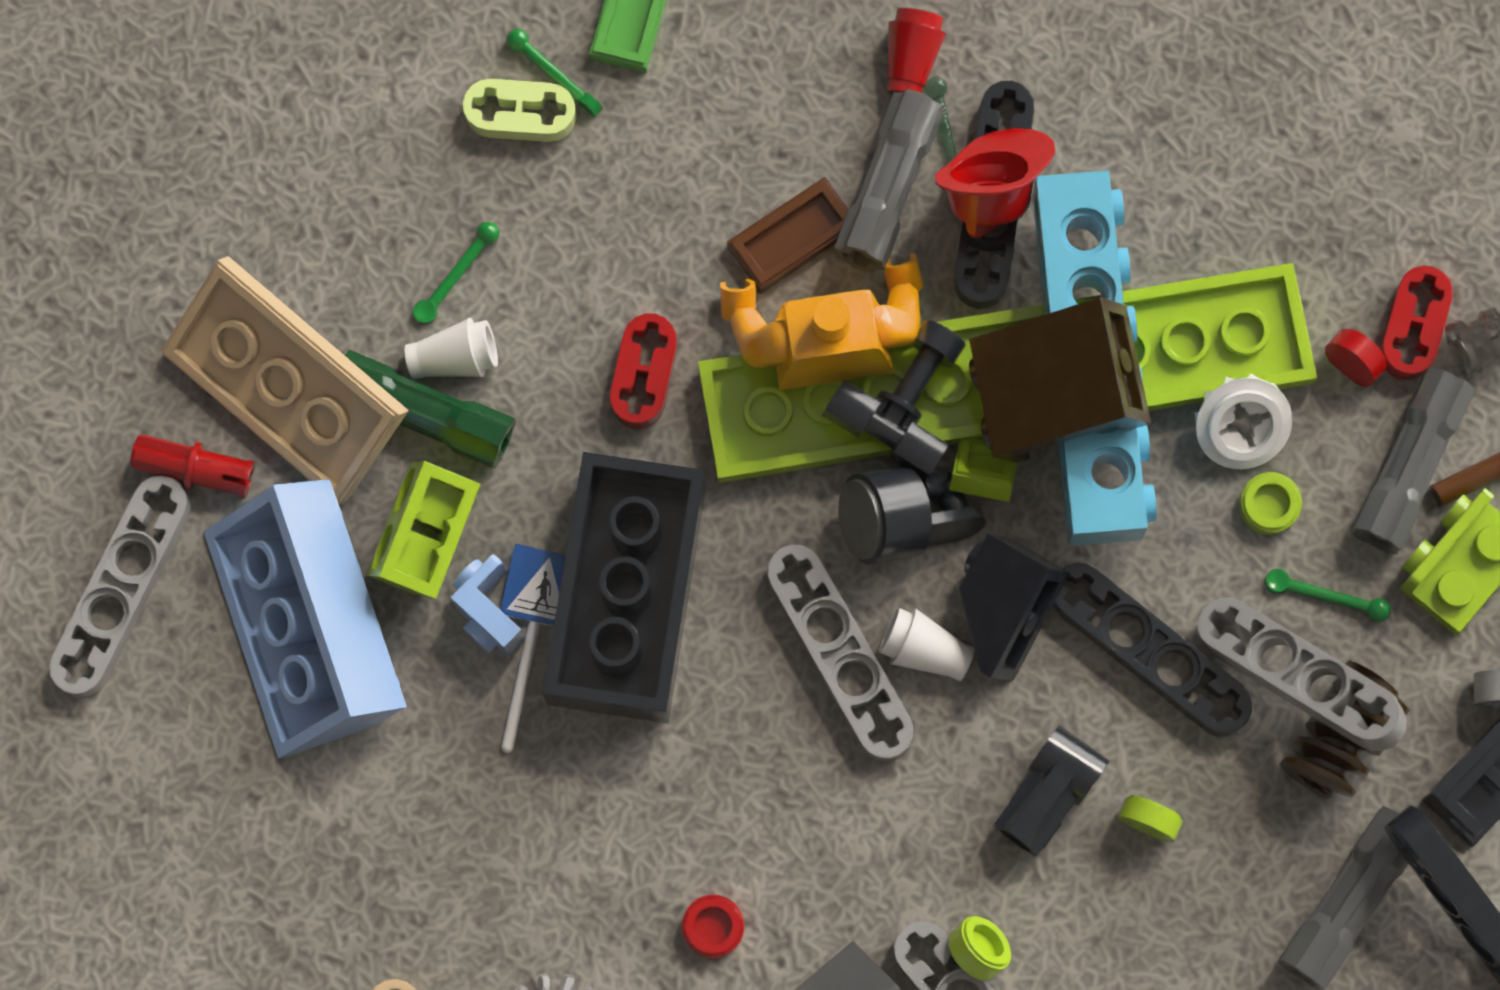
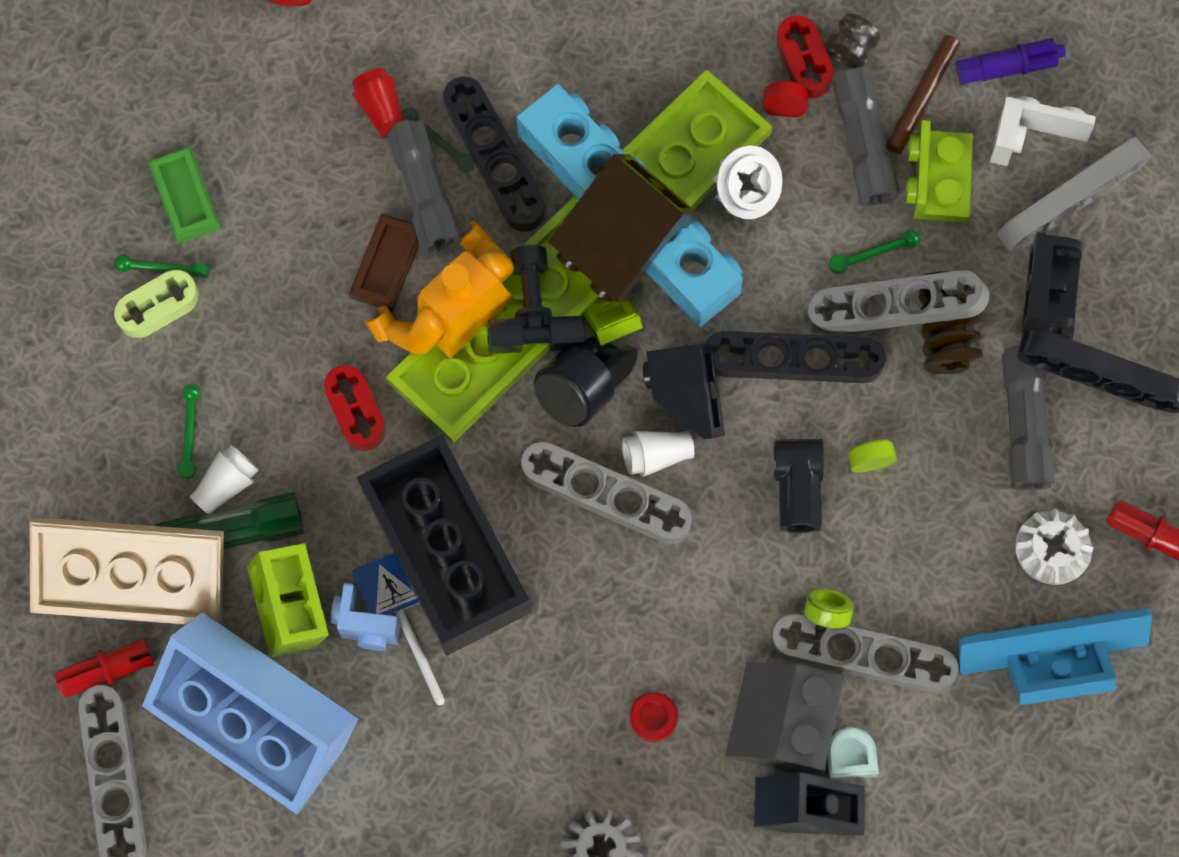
camera: 35 degrees left, 5 degrees down
red piece [935,128,1056,238] -> none
lime tile [1239,472,1302,535] -> none

